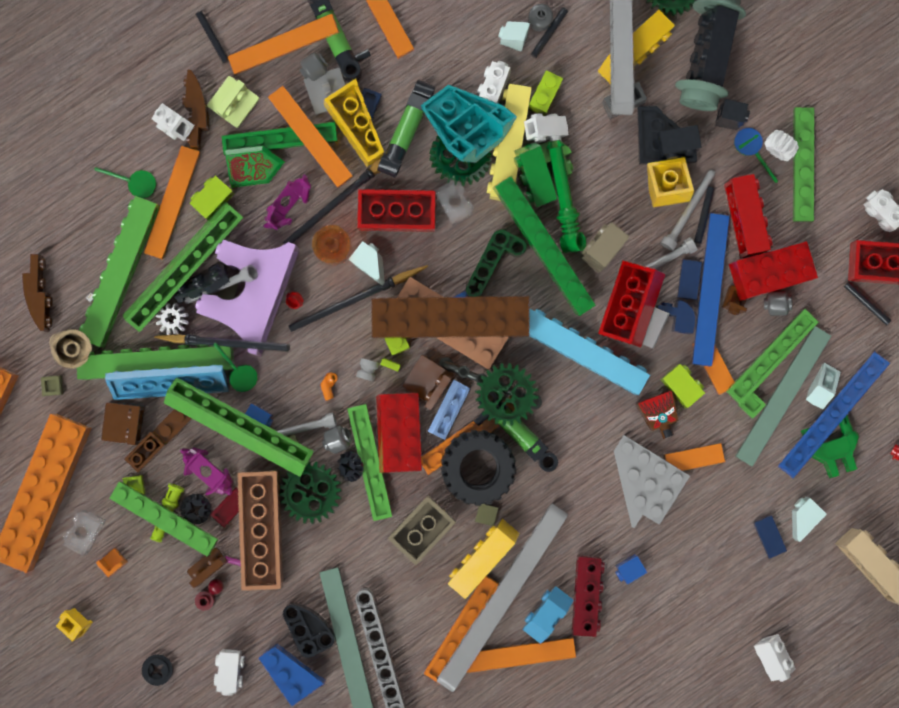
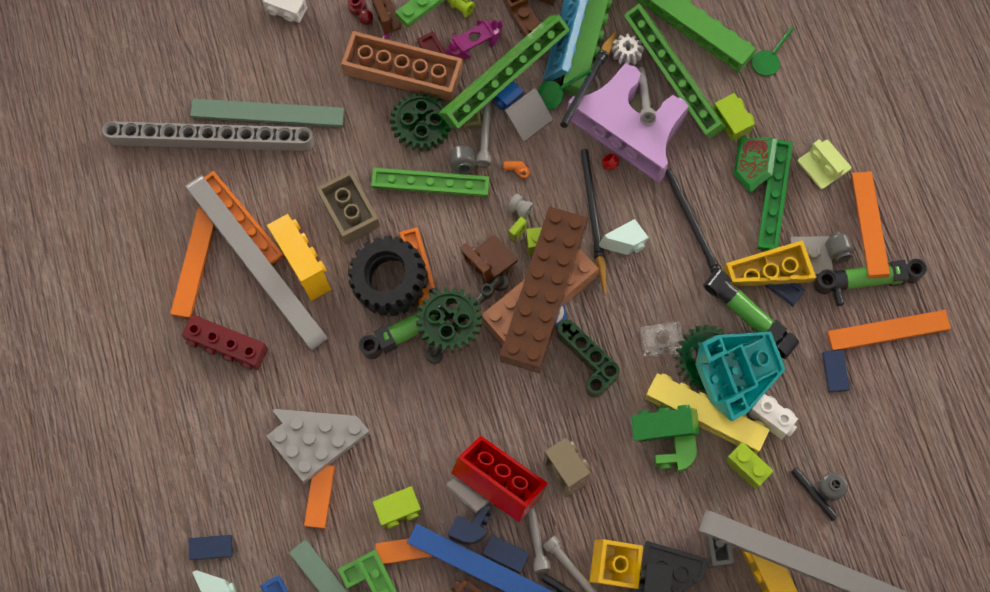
camera: 110 degrees right, 15 degrees down
orange tile [144,145,200,260] -> none
white brick [152,103,195,141] -> none
black plate [174,262,230,303] -> none
black gear [180,494,211,525] -> none
reddish brown slope [182,69,209,150] -> none
black bar [195,11,229,64] -> none
blue wedge [259,643,326,707] -> none
magenta piece [263,174,311,230] -> none
orange tile [268,86,353,188] -> none
black beam [283,602,336,658] -> none
clear orange brick [312,225,352,266] -> none
black gear [337,451,363,482] -> none
red brick [357,189,436,232] -> none
red brick [376,393,422,473] -> none
light blue plate [428,380,470,440] -> none
olive tile [475,504,498,526] -> none
green brick [492,176,596,316] -> none
light aqua slope [498,21,530,52] -> none
dark azure brick [522,586,574,644] -> none
white brick [524,114,569,143] -> none
medium azure brick [529,308,650,396] -> none
green piece [546,140,587,253] -> none
blue brick [615,554,647,585] -> none
torso [635,391,678,439] -> none
white brick [754,634,796,682] -> none
none -> light grey piece [505,88,553,142]
none -> dark blue tile [822,350,850,393]

